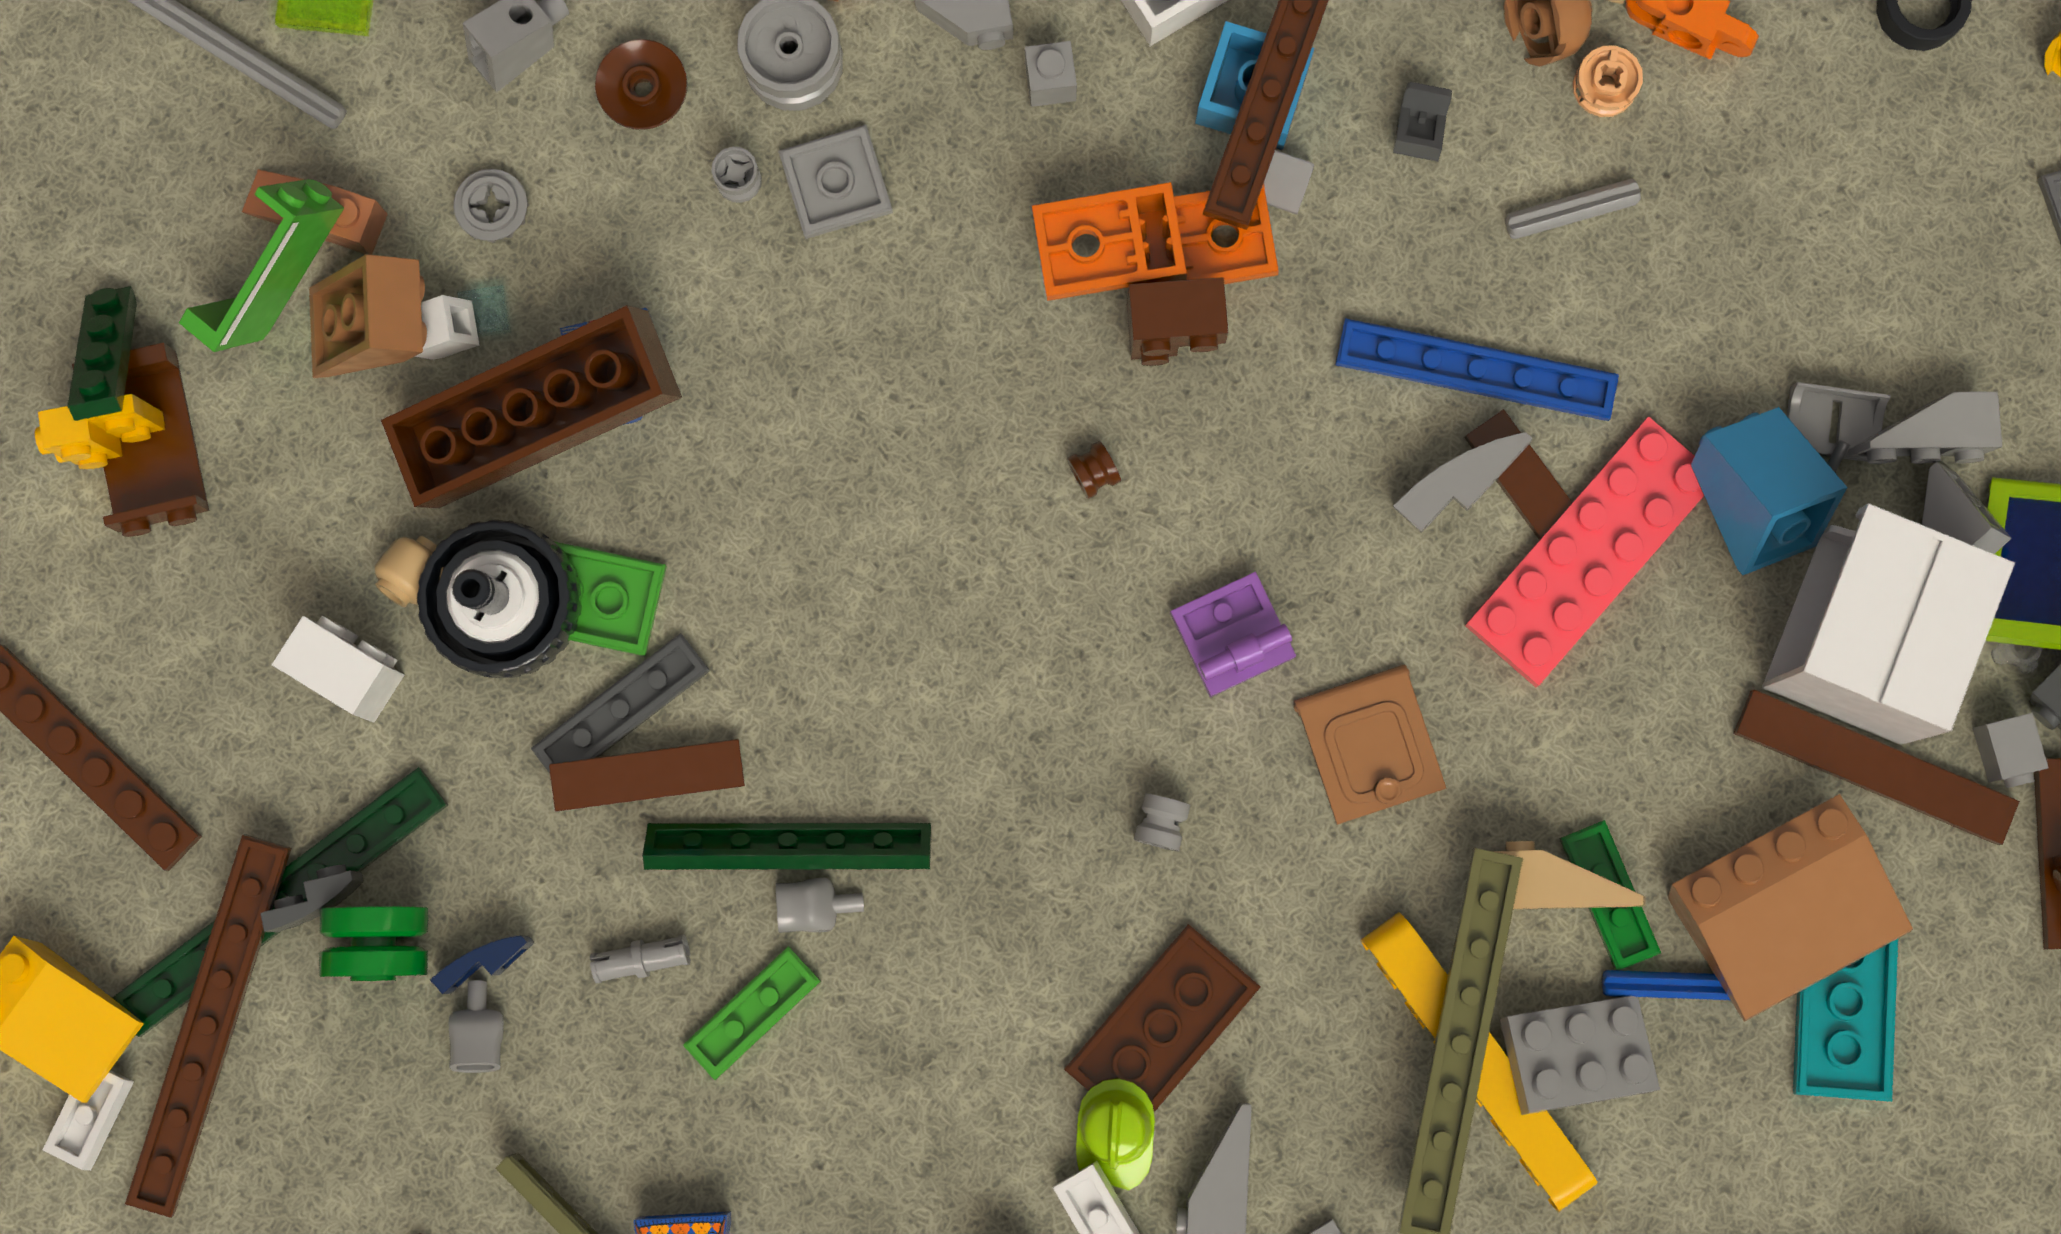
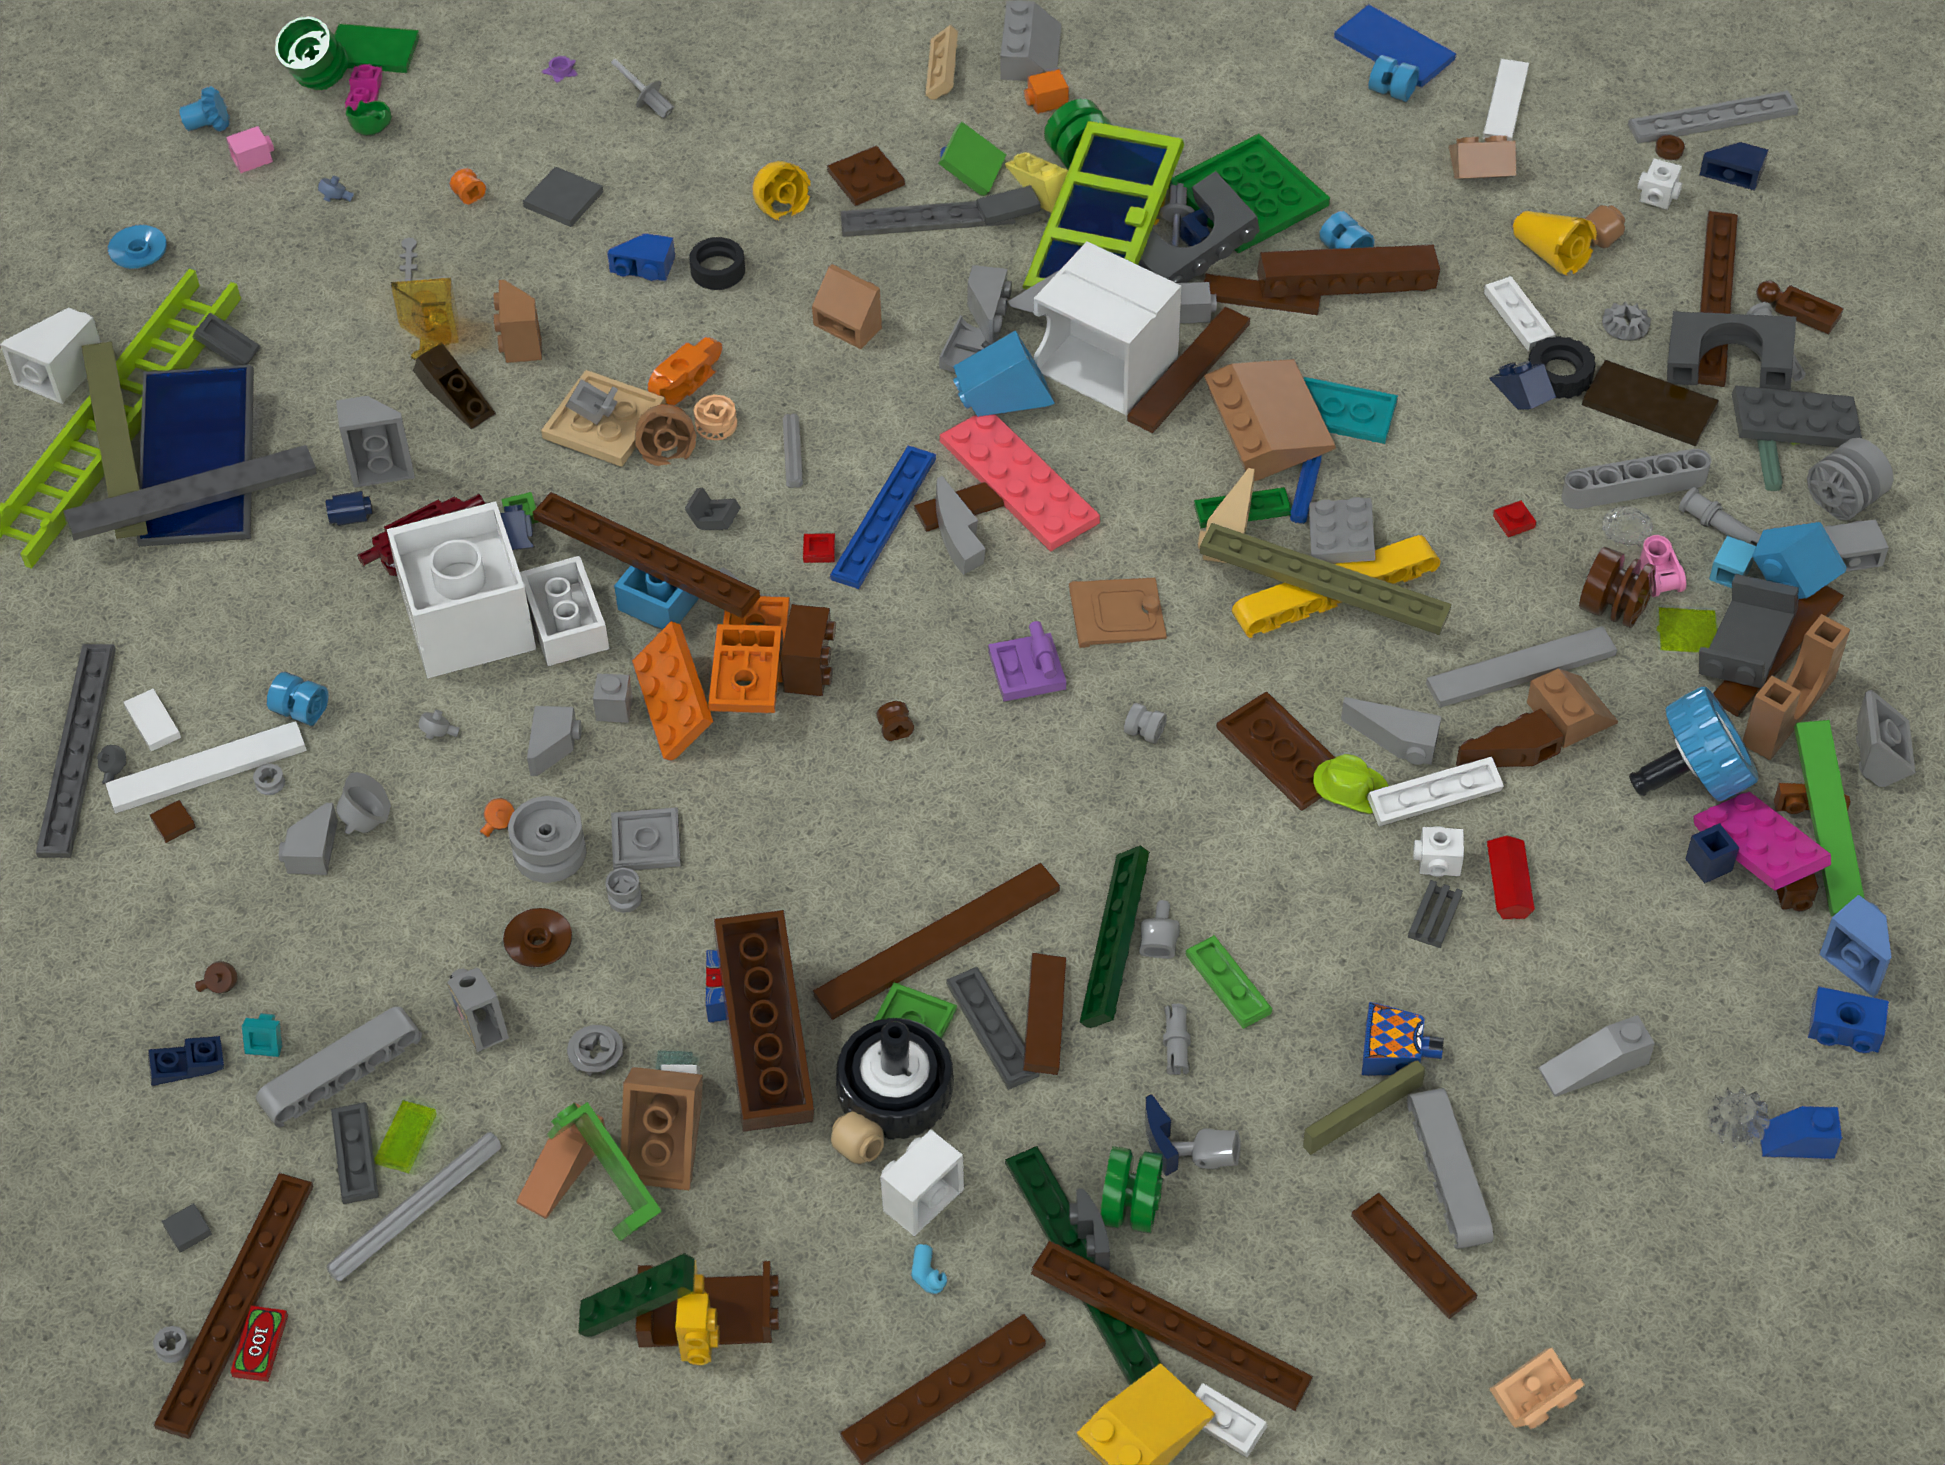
camera: 80 degrees left, 30 degrees down
none -> orange plate [632,621,713,760]
none -> red tile [803,533,835,563]
none -> medium nougat slope [812,264,882,349]
none -> reddish brown tile [813,862,1060,1020]
none -> medium azure arm [911,1244,947,1294]

